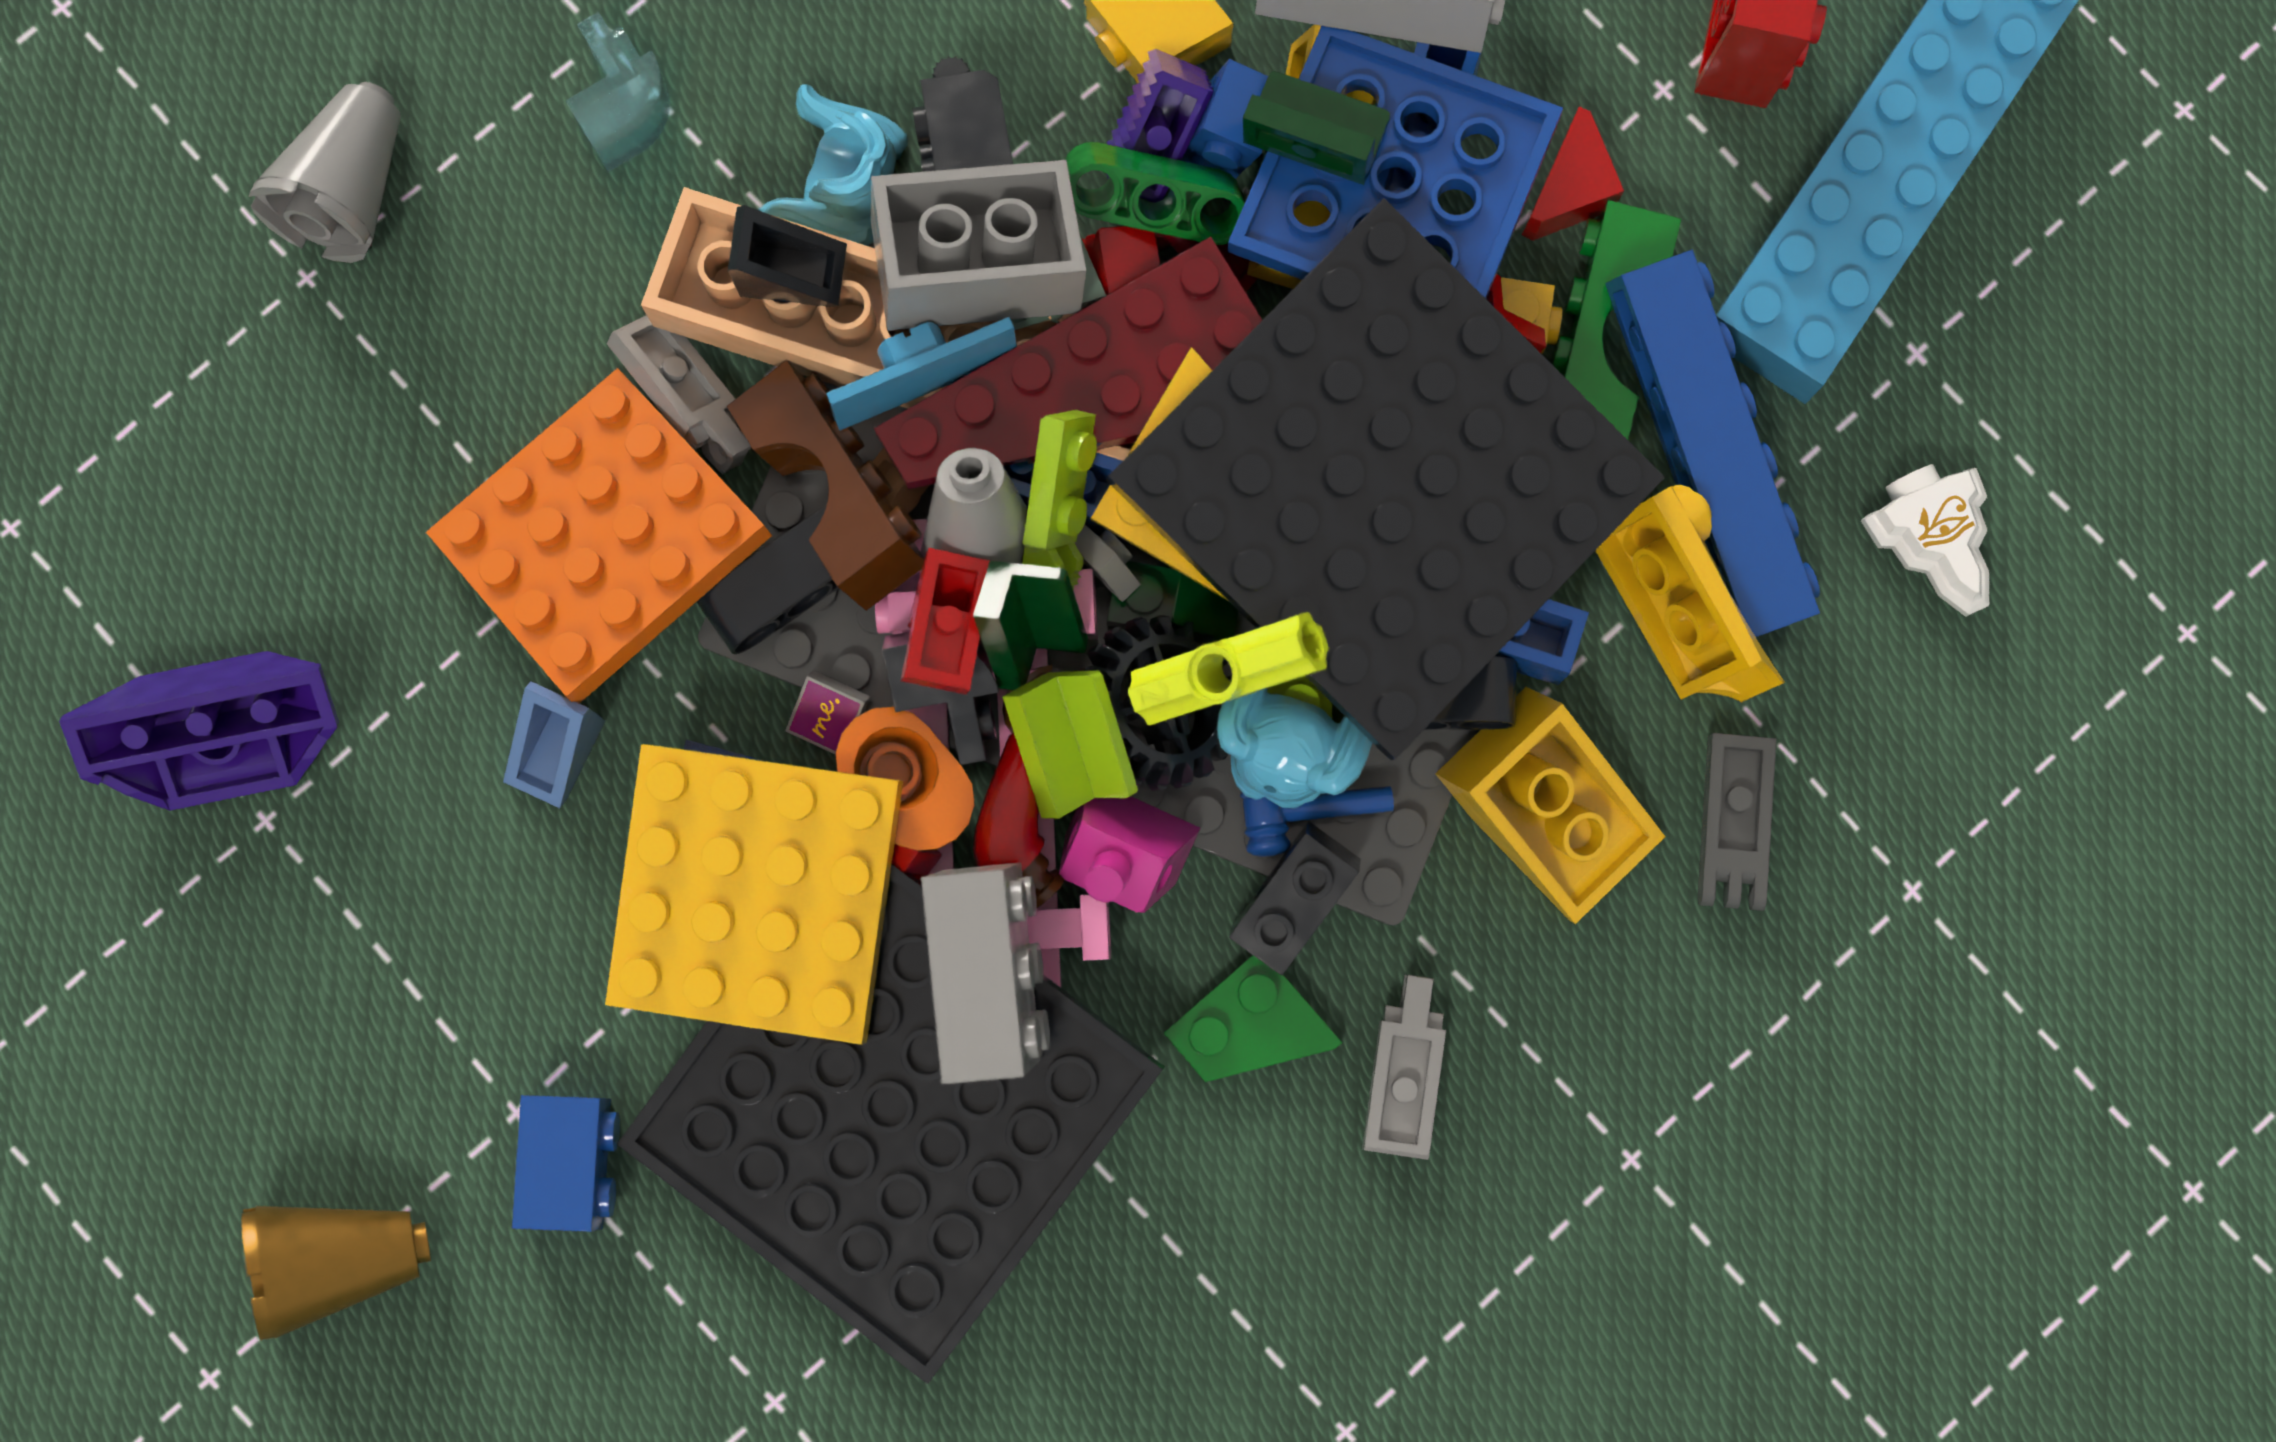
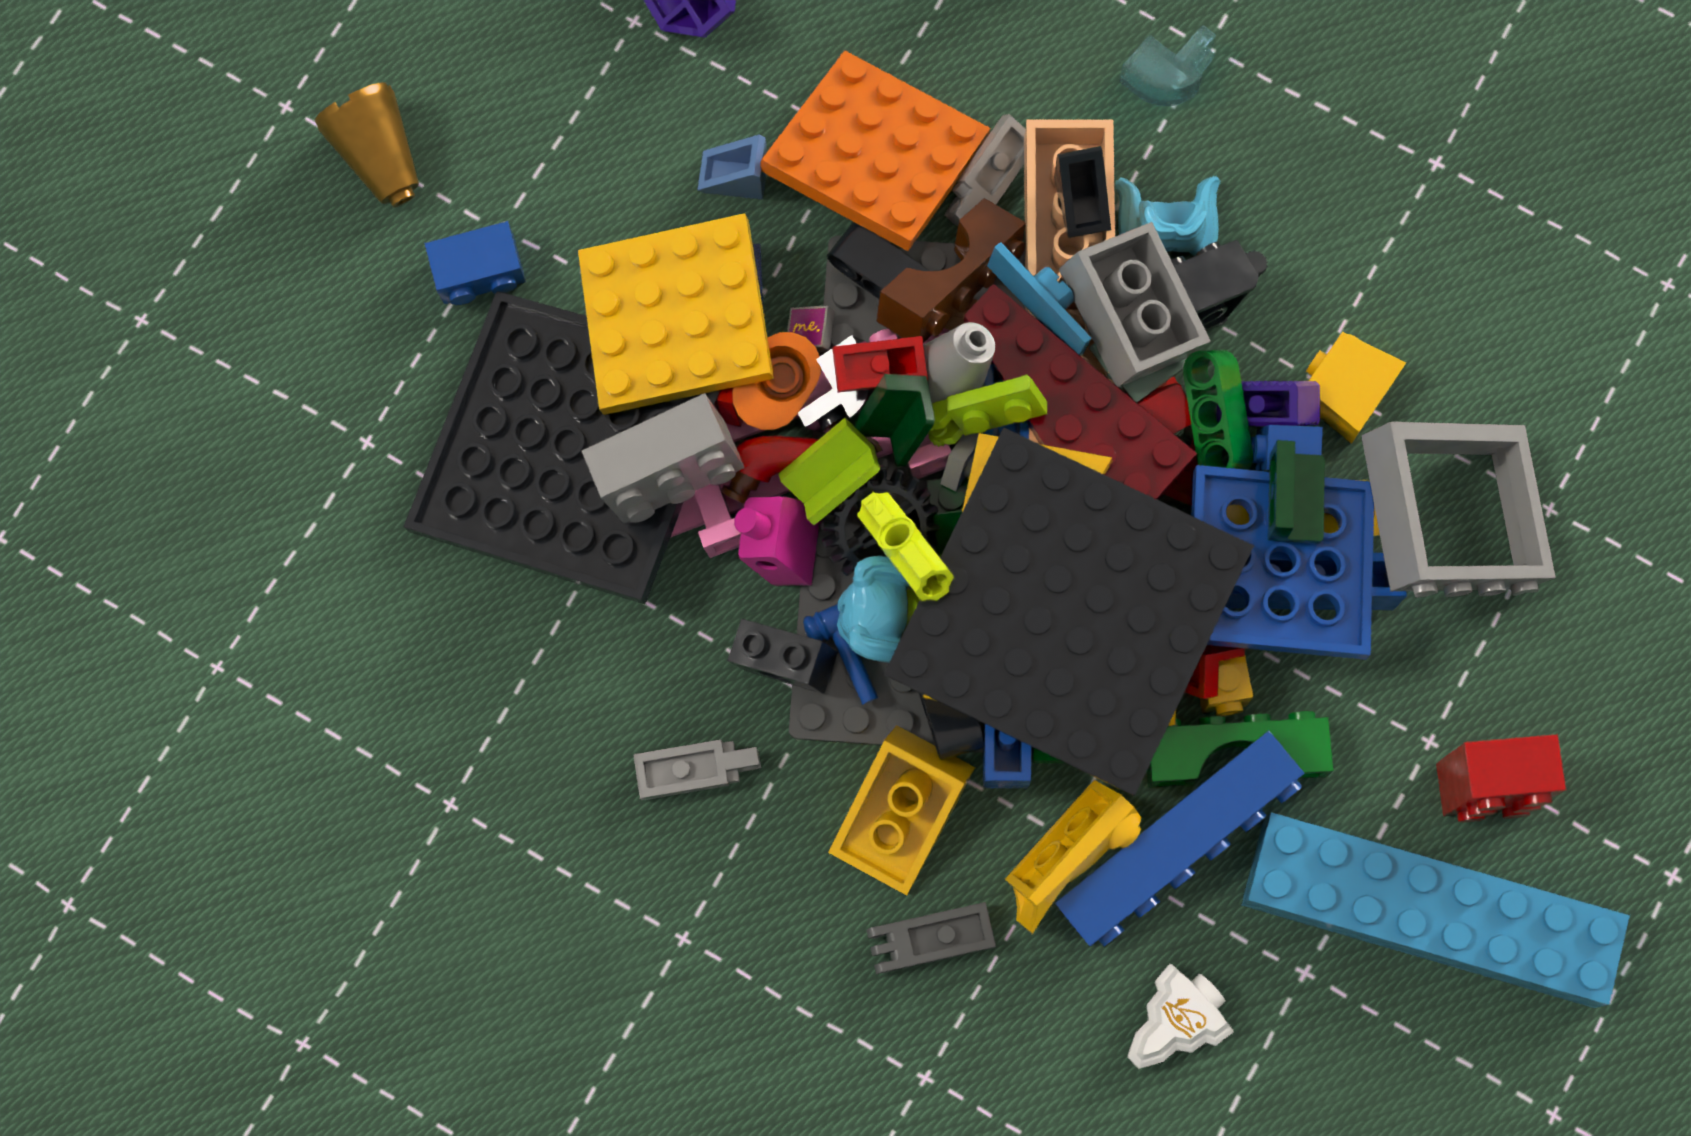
camera: 80 degrees right, 5 degrees down
green wing [1163,955,1342,1082] -> none
red slope [1522,106,1624,240] -> none

